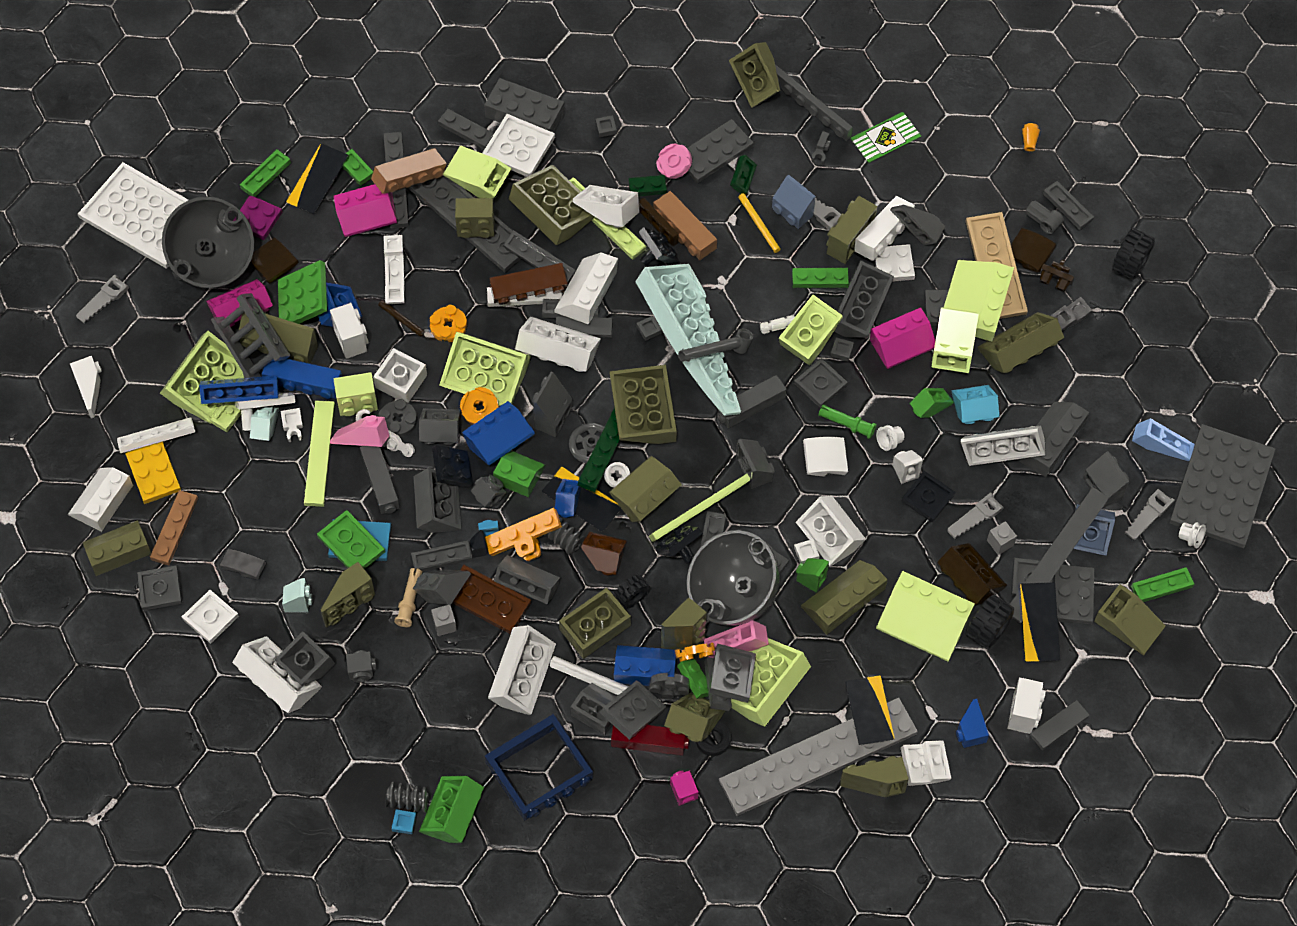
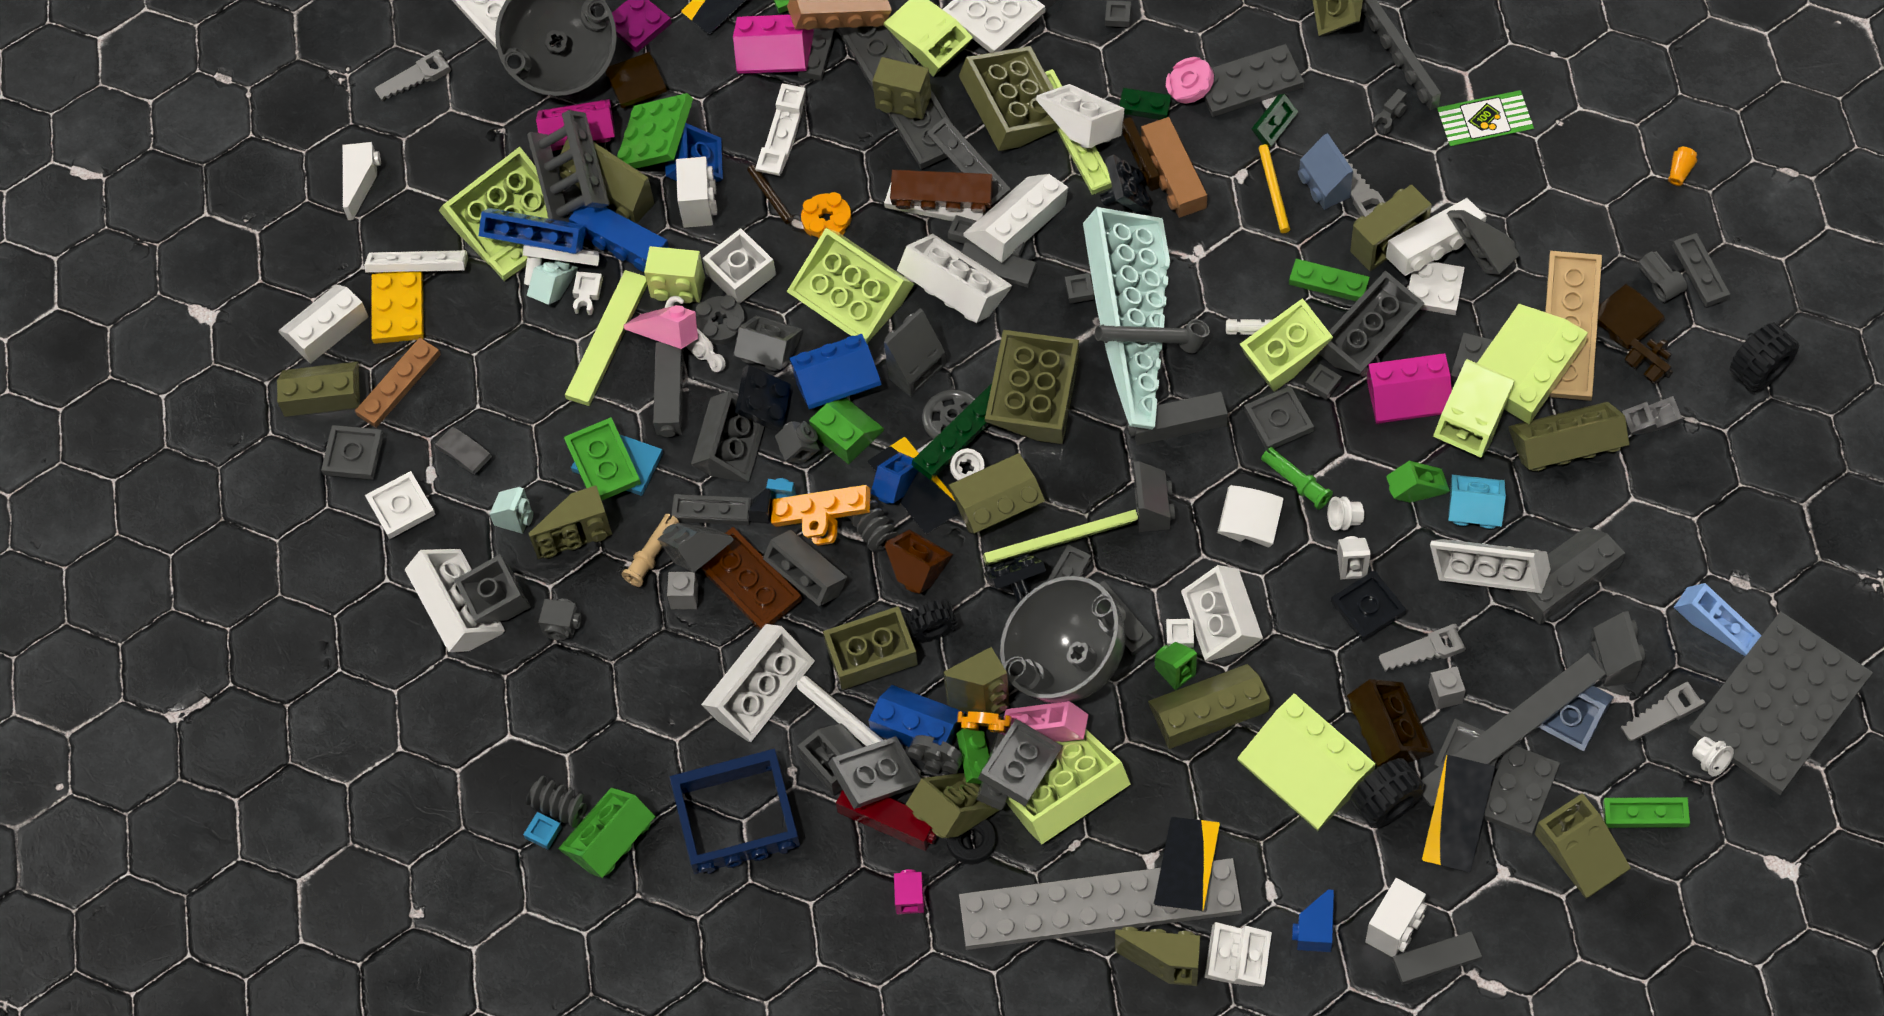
camera: 25 degrees right, 0 degrees up
light orange plate [460,387,499,425] -> none

